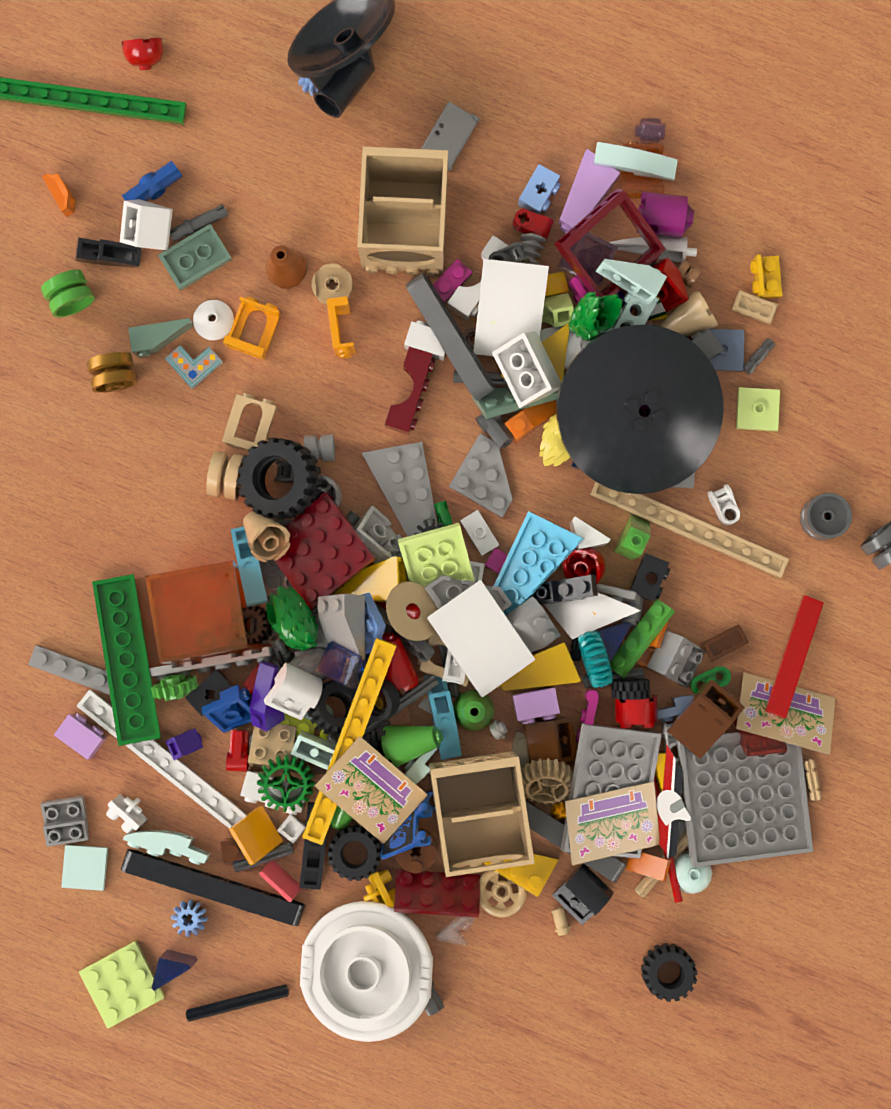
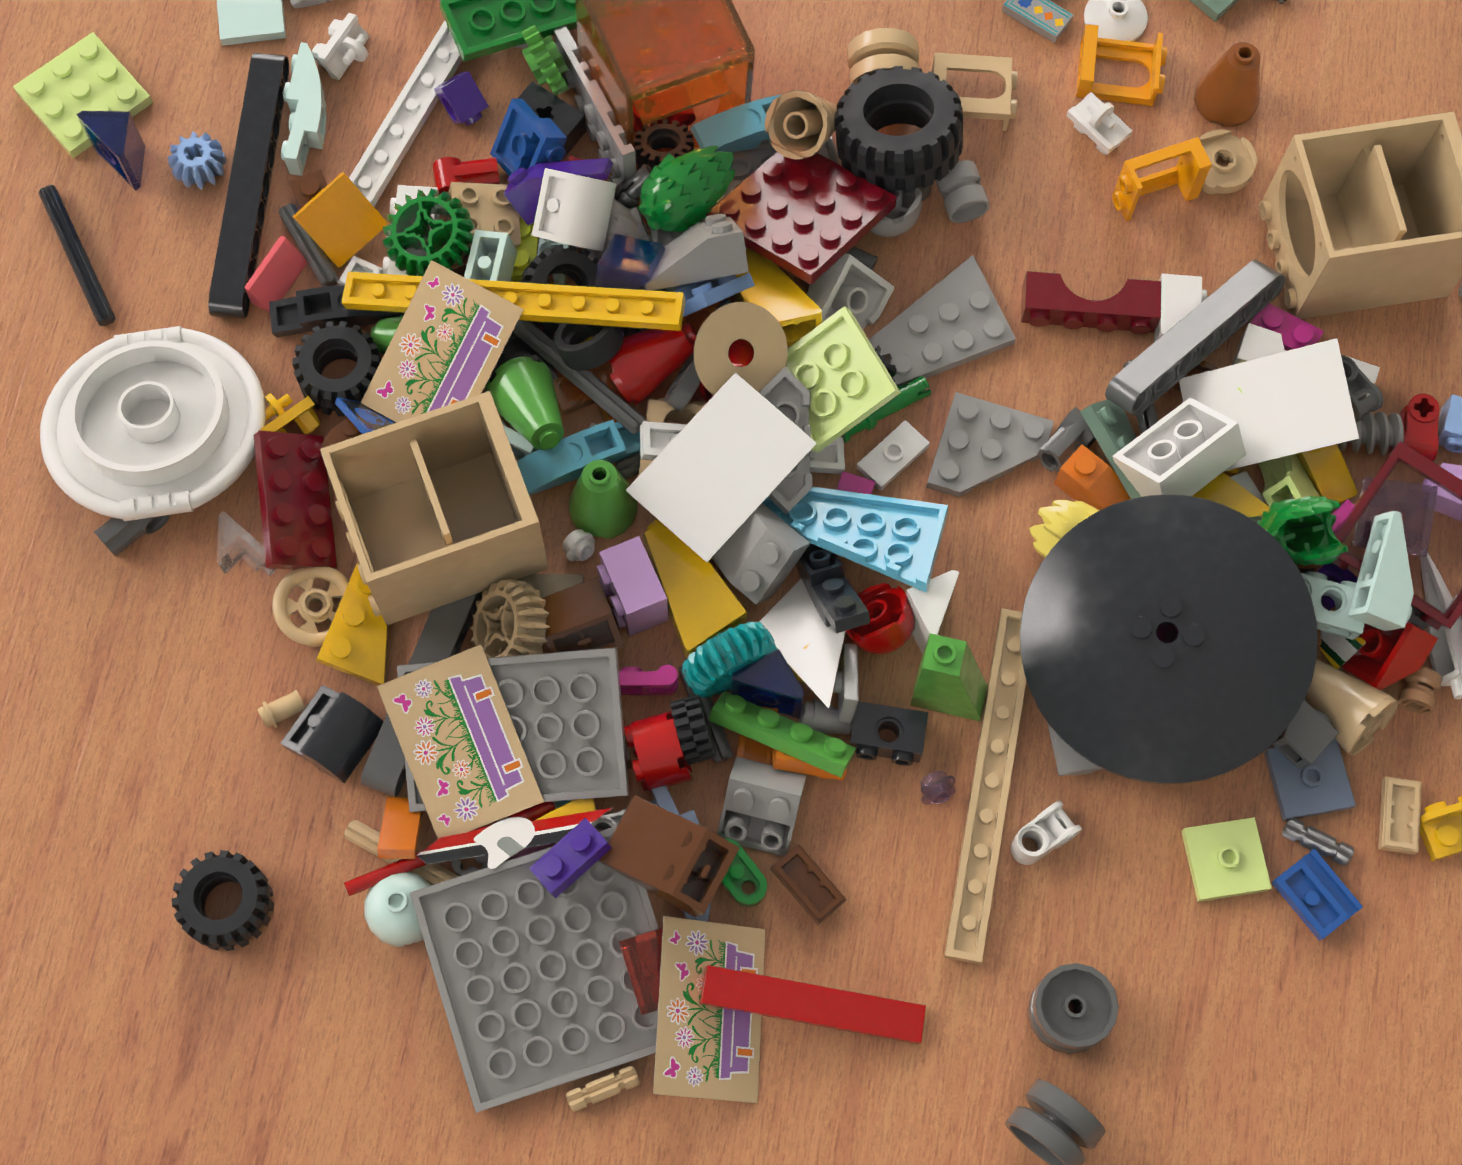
camera: 75 degrees right, 15 degrees down
none -> dark purple plate [529,818,612,899]
none -> plate [920,771,956,804]
none -> white hips [1066,92,1133,155]
none -> blue plate [1271,848,1363,941]

